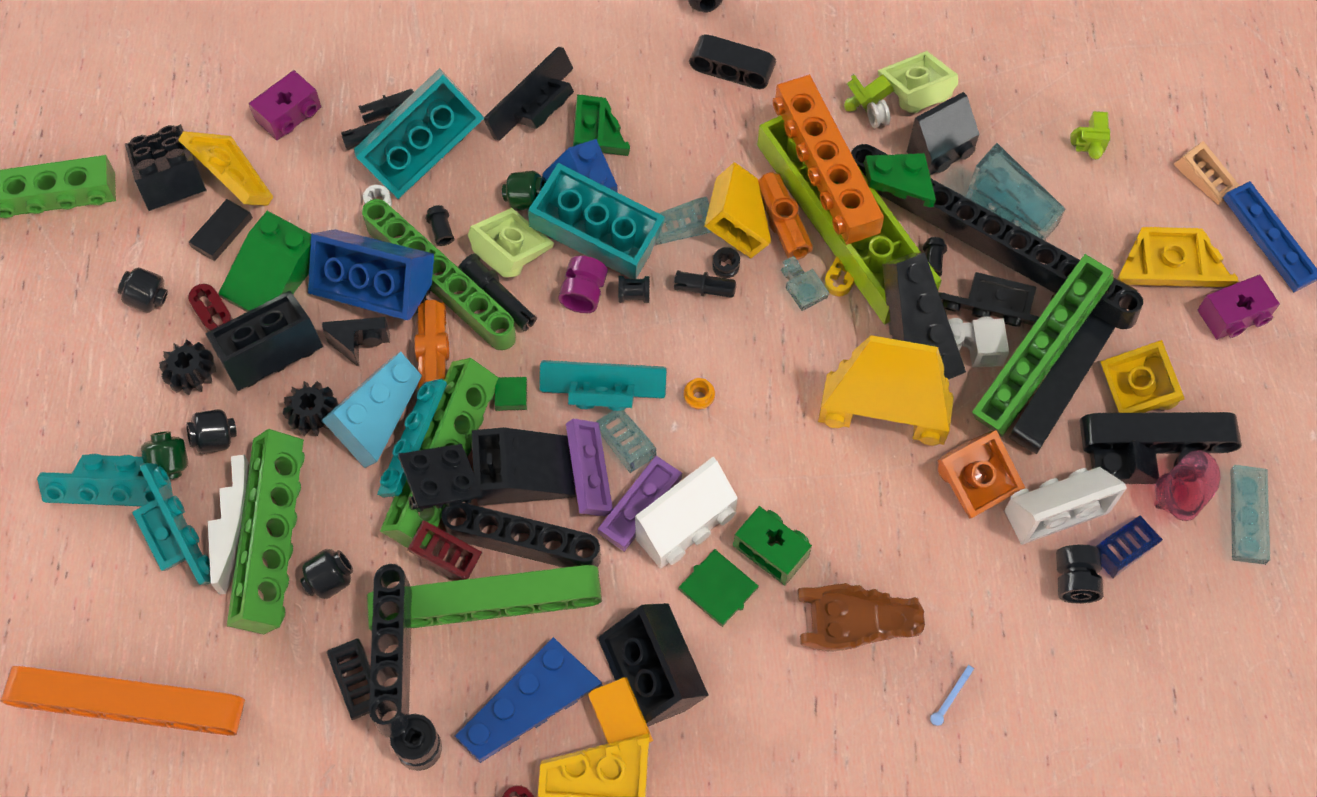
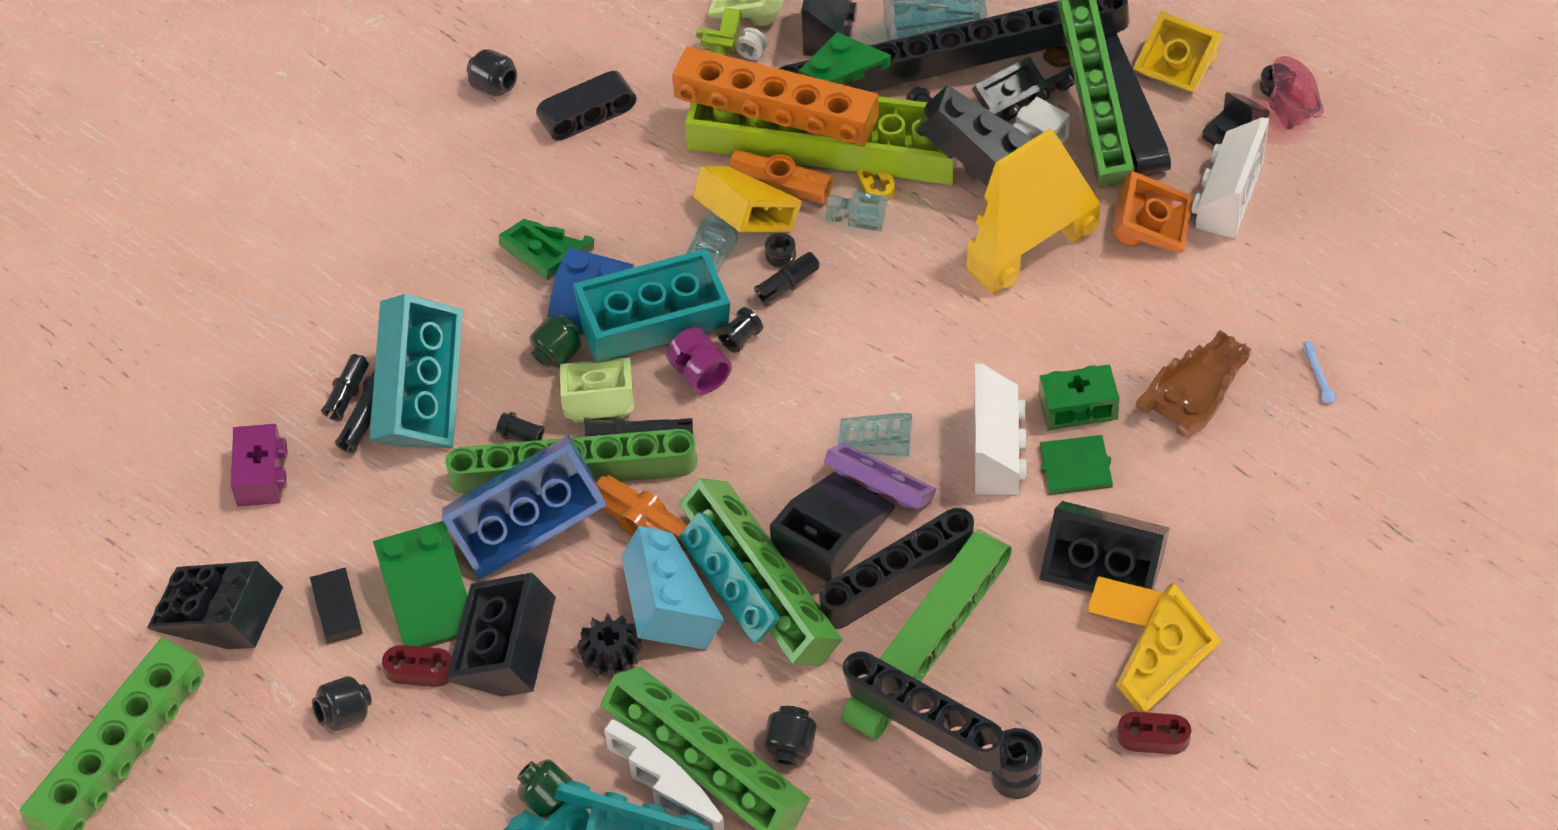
camera: 45 degrees left, 10 degrees down
black gear [159,339,216,395] -> none
yellow wing [178,131,273,206] -> none
black head [186,409,237,454] -> none
black slope [322,317,390,366] -> none
black slope [327,639,371,720] -> none
white bush [363,185,392,206] -> none
black hinge [398,444,483,512] -> none
dark red slope [407,520,482,581] -> none
blue wing [455,637,603,763] -> none
black bracket [484,46,574,141] -> none
green tile [495,377,527,411] -> none
teal bracket [540,360,667,411] -> none
medium lavender plate [597,456,682,552] -> none
light orange plate [684,378,715,409] -> none
black wheel [1056,544,1104,604] -> none
black beam [1080,412,1242,454] -> none
clear blue slope [1095,515,1163,578] -> none
clear light blue plate [1230,465,1270,565] -> none

